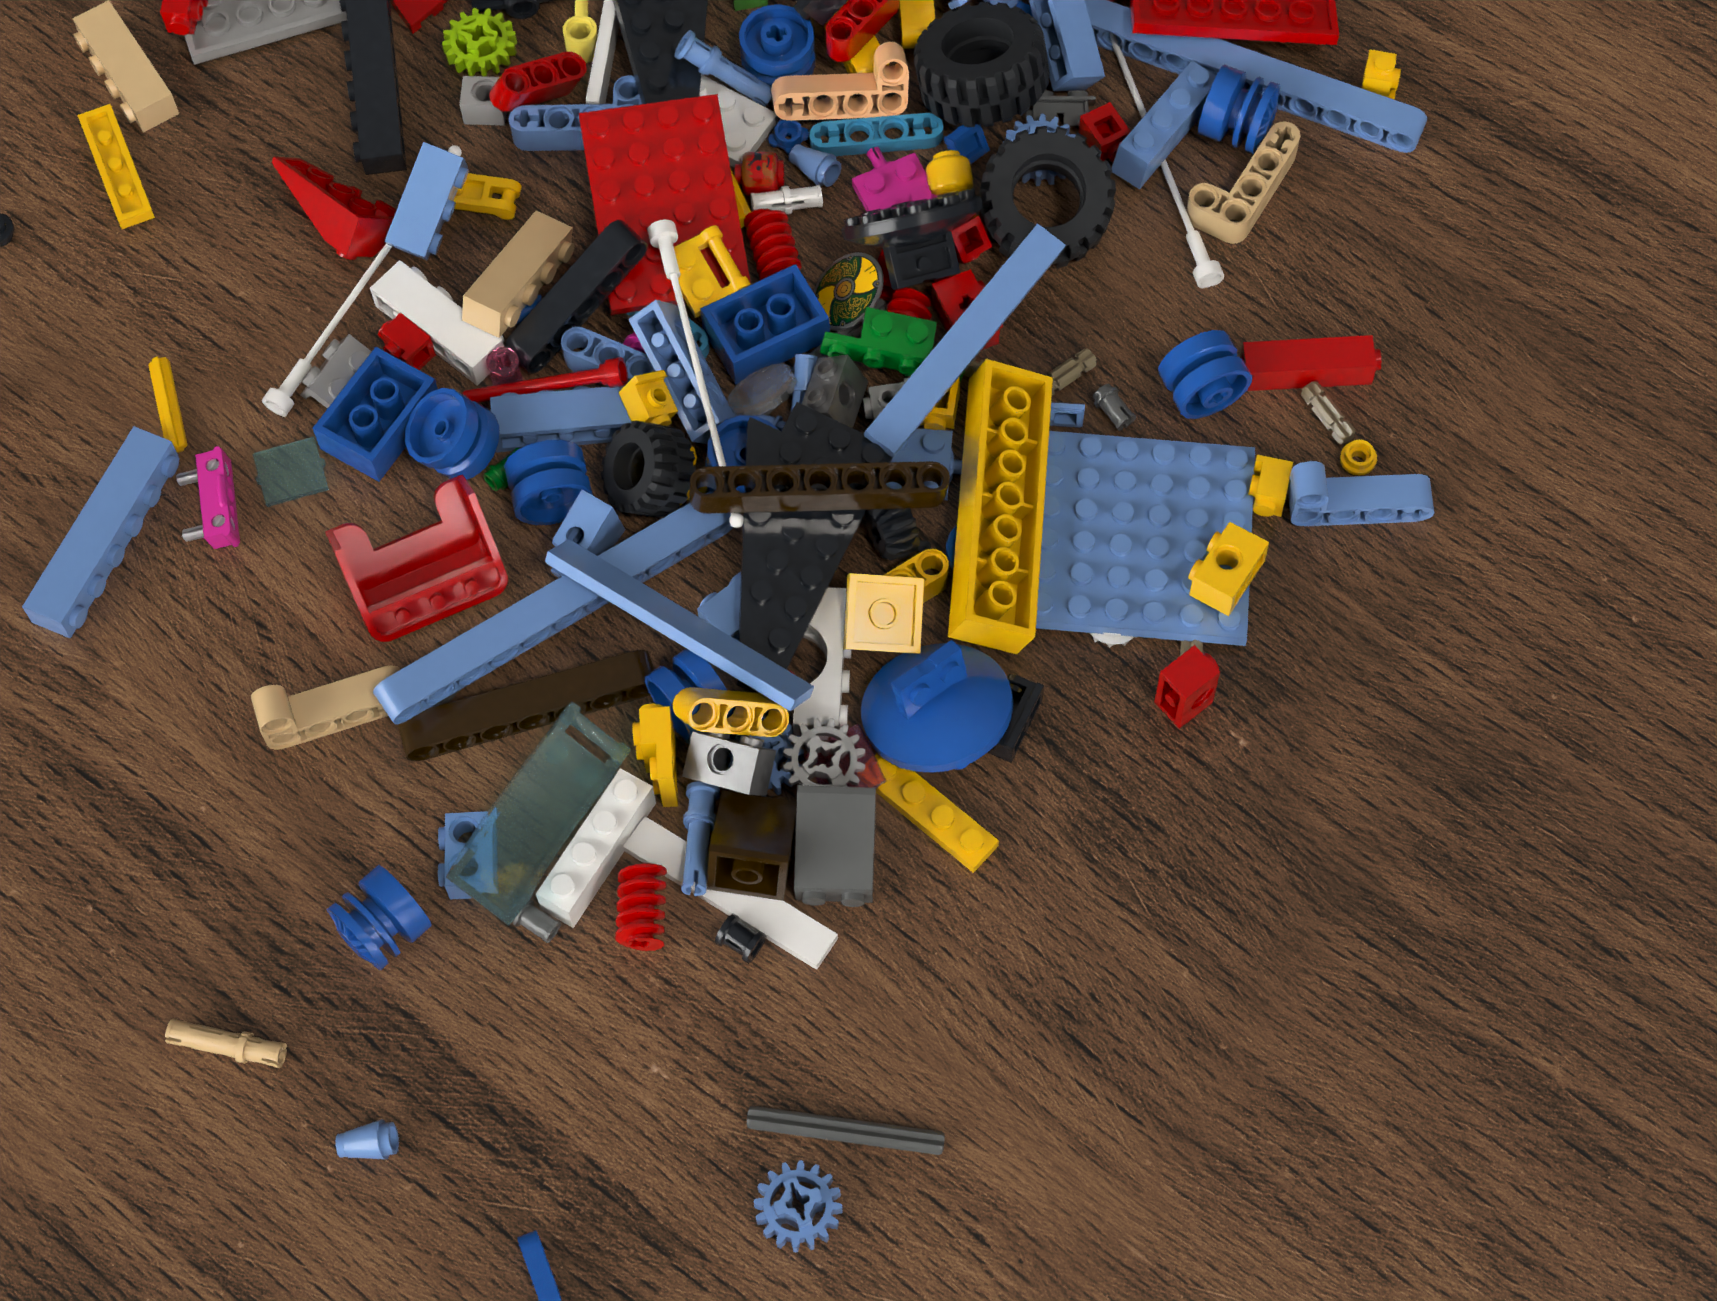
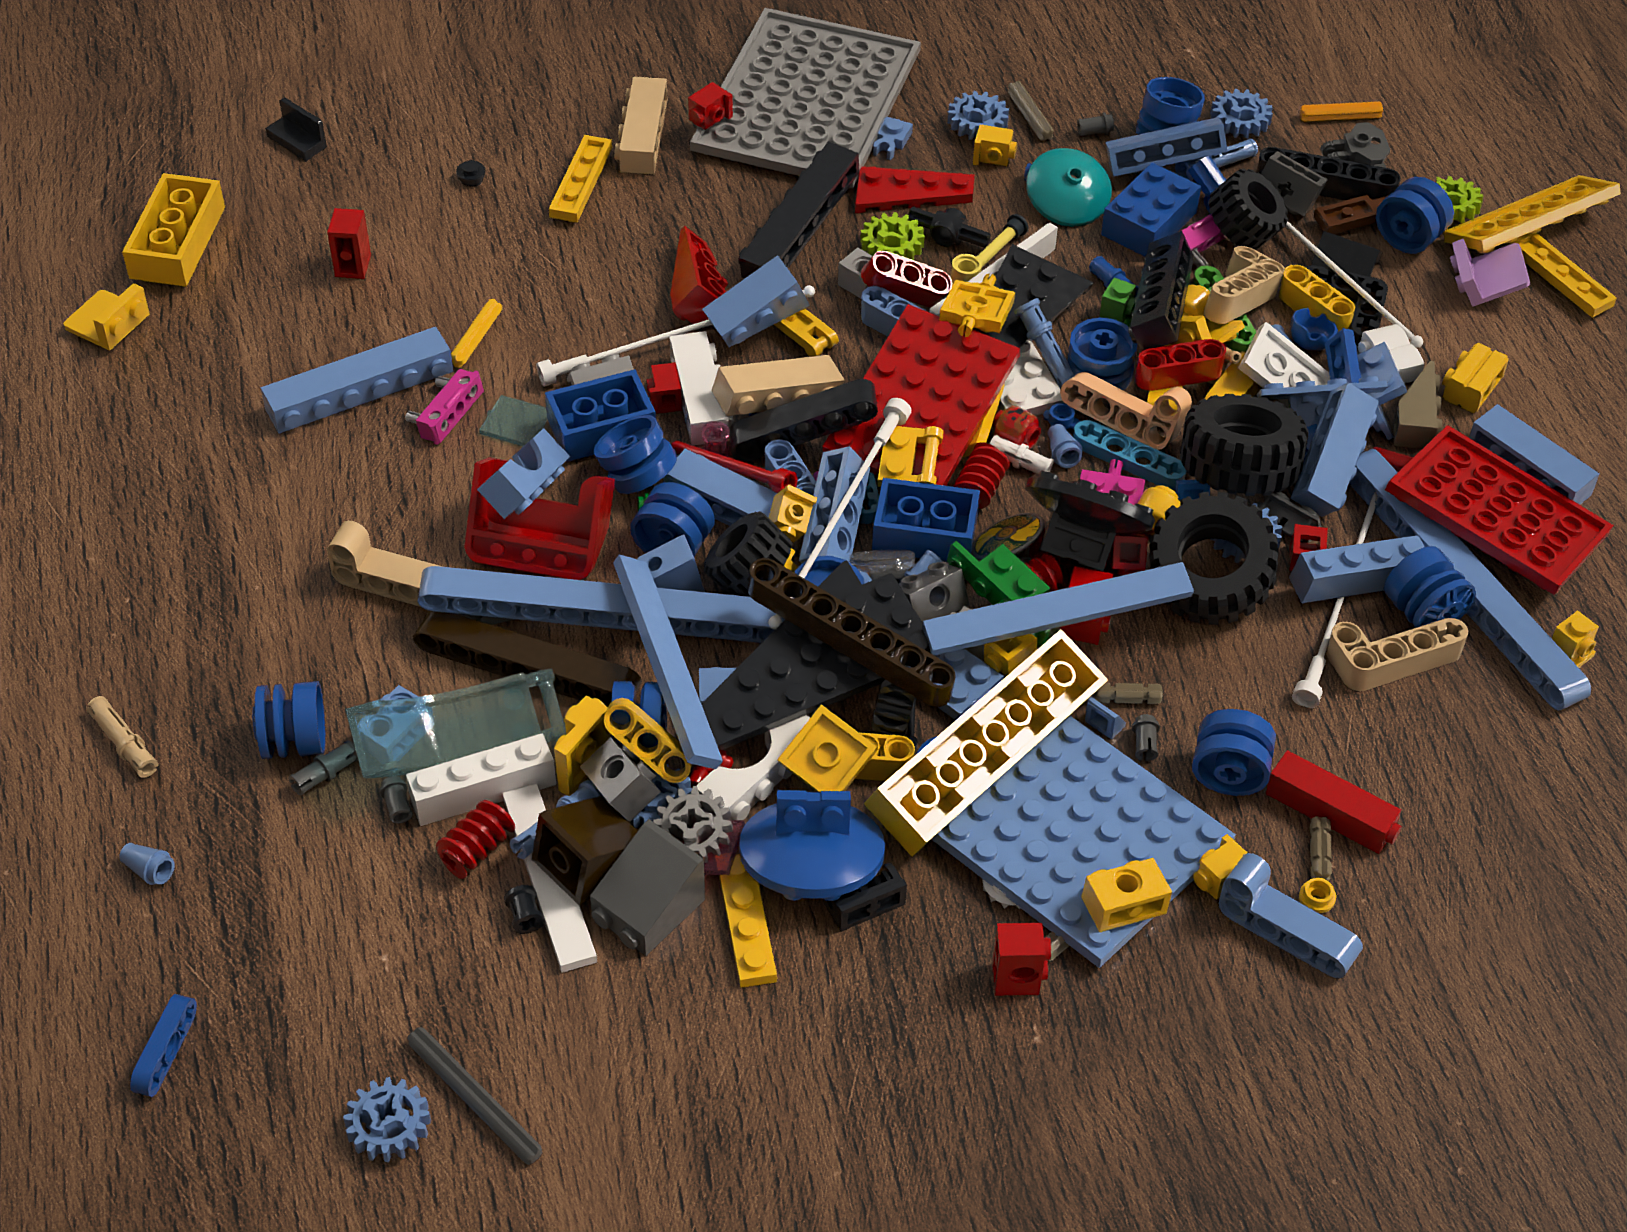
camera: 35 degrees right, 15 degrees down
none -> dark grey pin [288,740,360,795]
none -> medium blue arch [477,428,570,519]
none -> yellow plate [939,274,1015,337]

